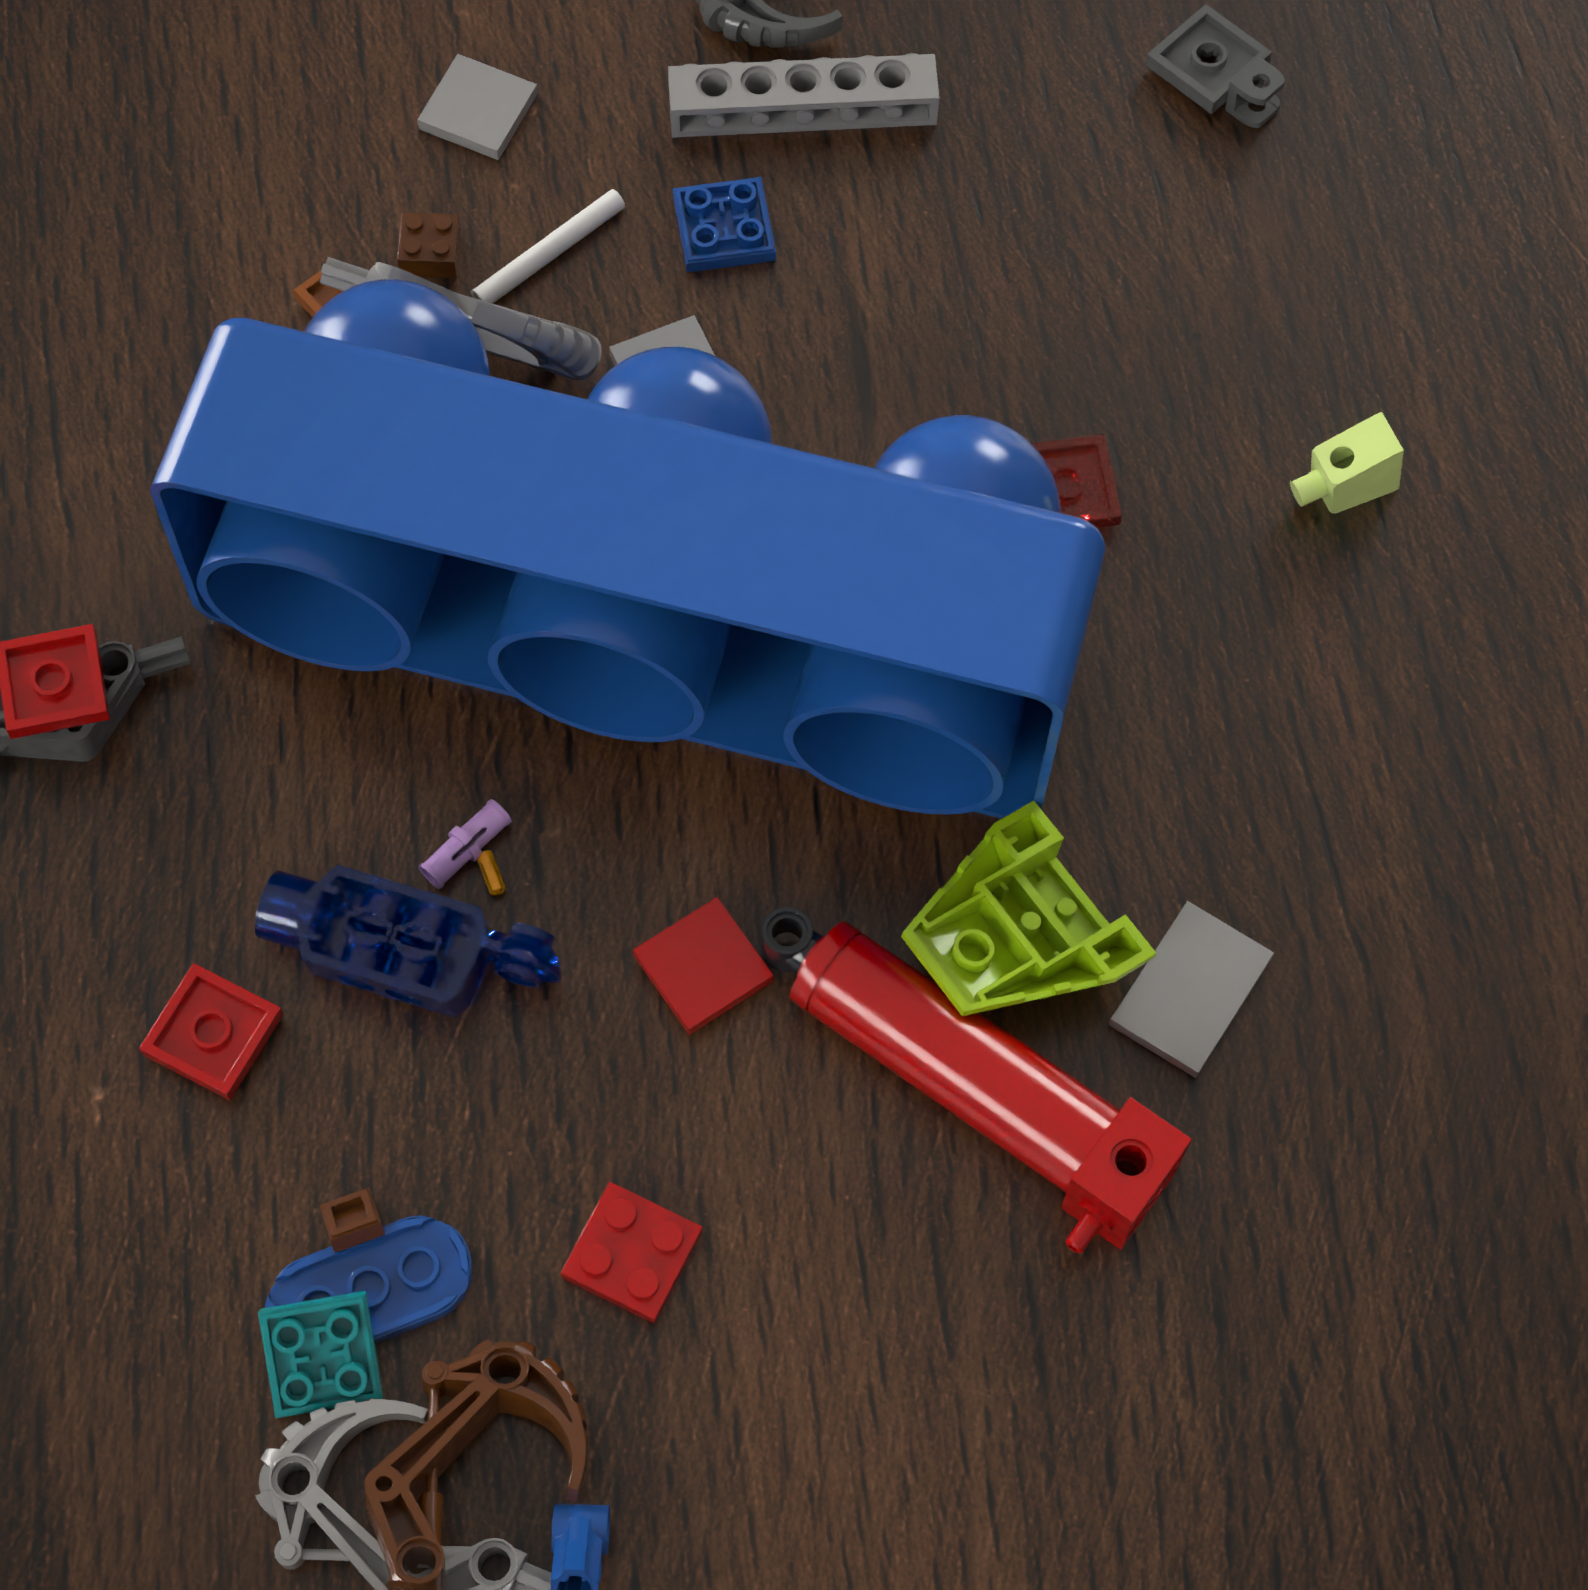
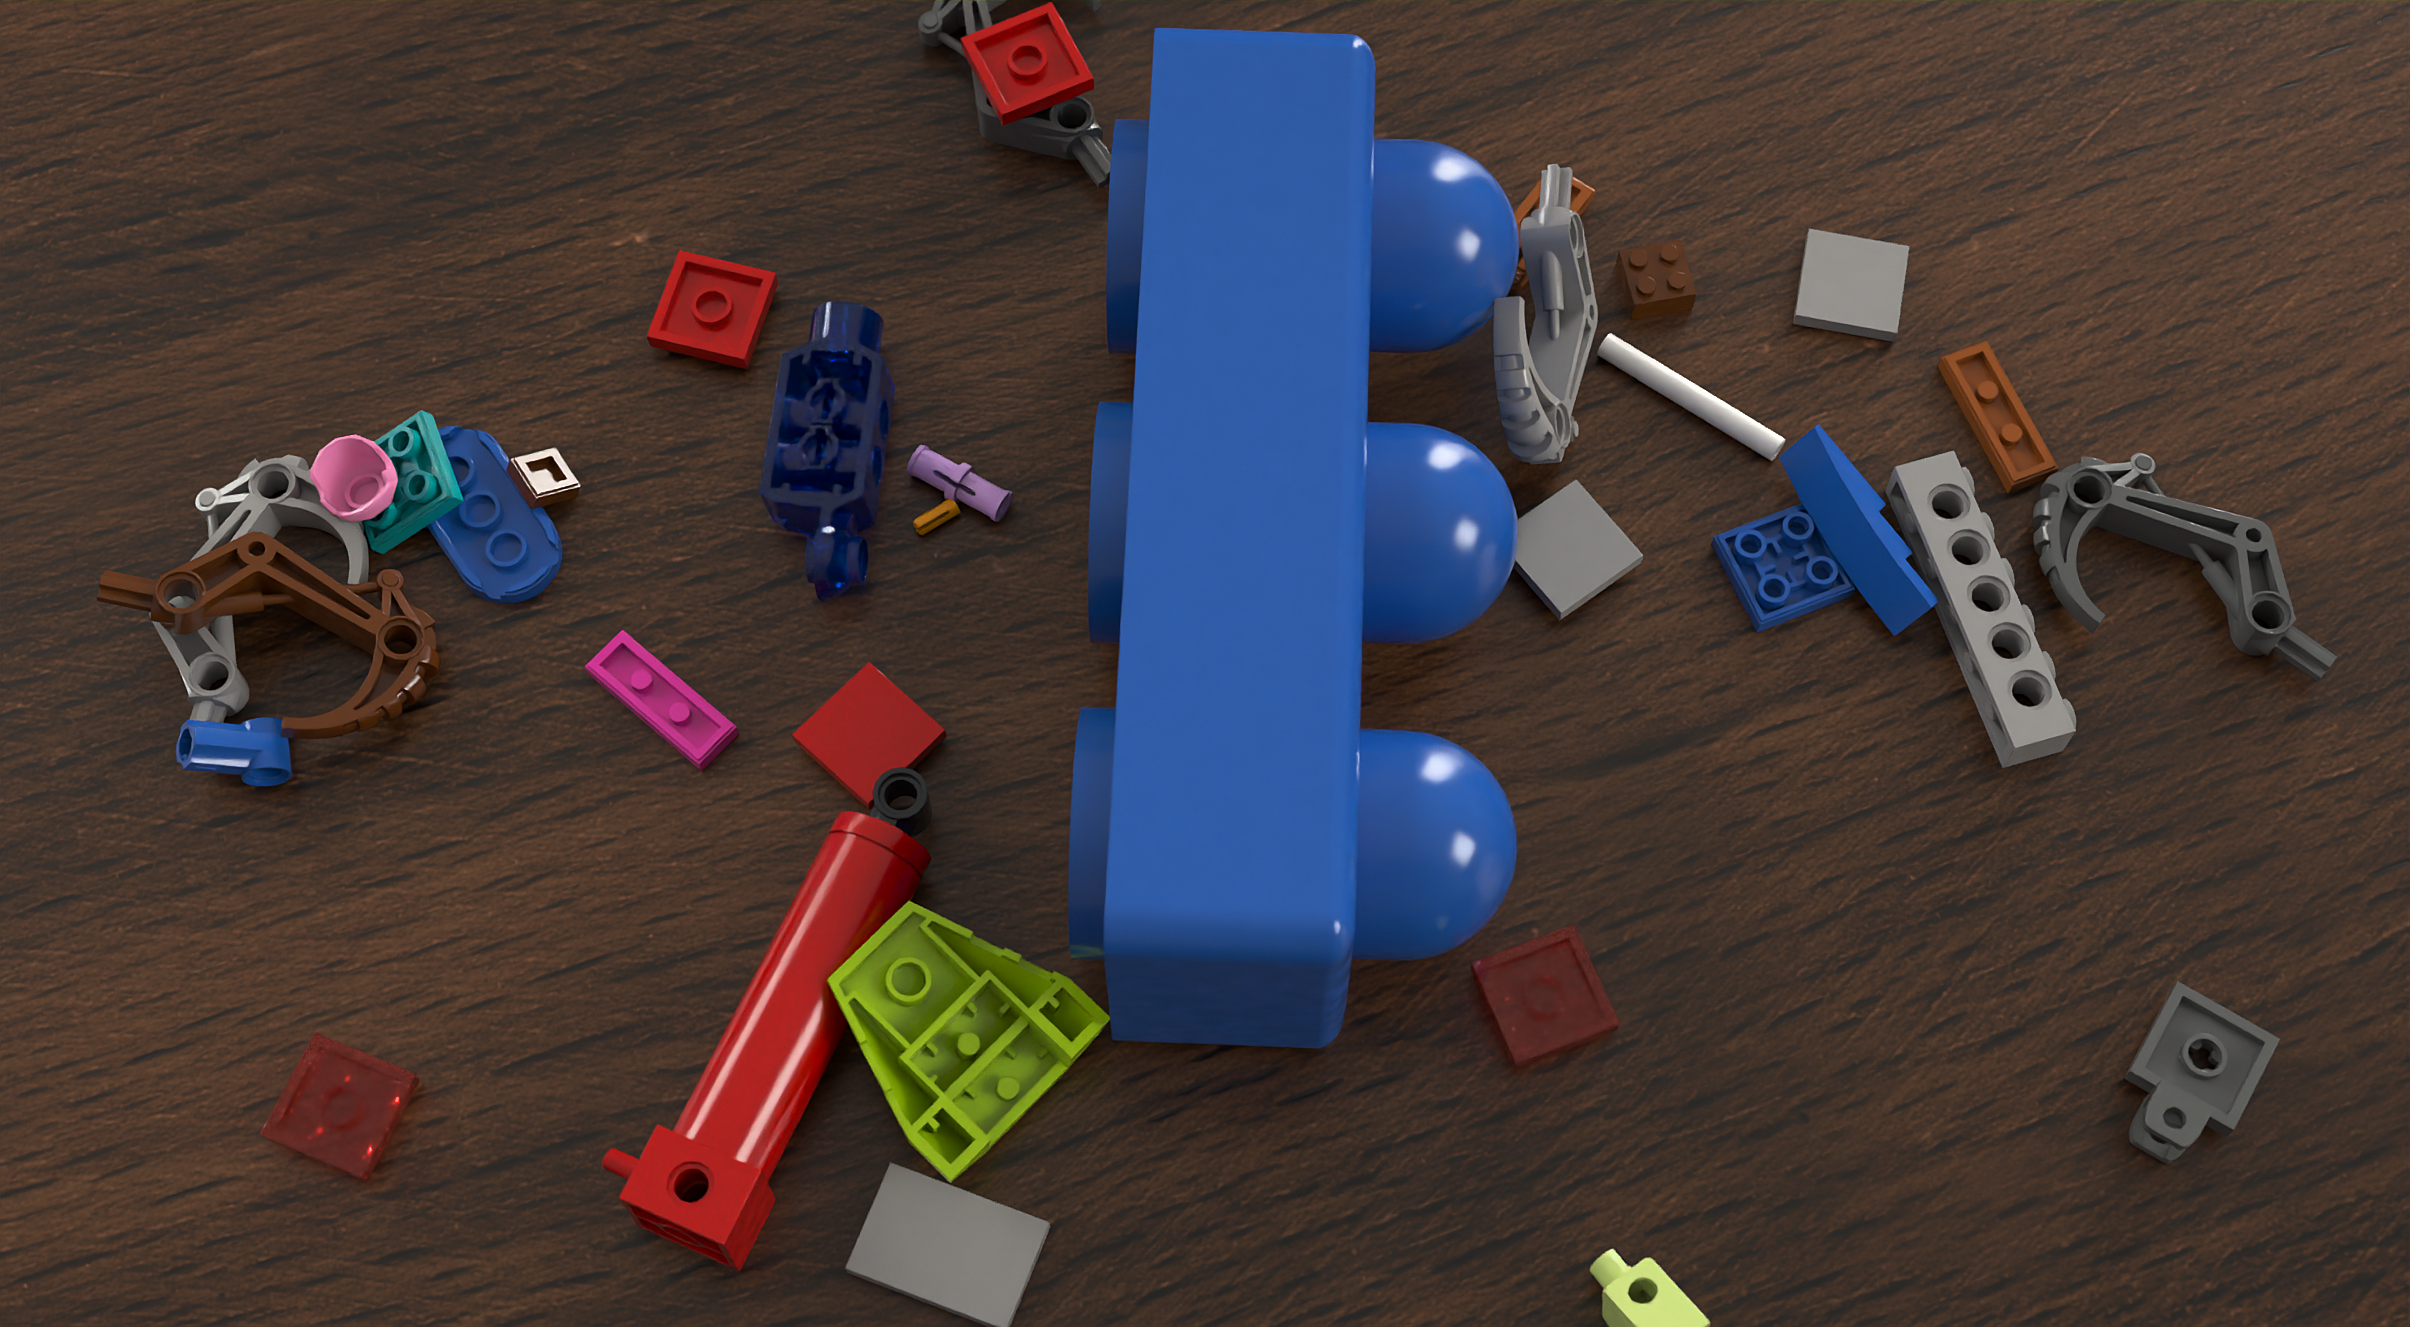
camera: 80 degrees right, 0 degrees up
red plate [561,1181,703,1324] -> none
none -> clear red plate [260,1032,420,1182]
none -> bright pink hair [310,434,398,523]
none -> dark pink tile [584,630,739,771]
none -> blue slope [1779,424,1940,636]
none -> dark orange tile [1937,341,2059,493]

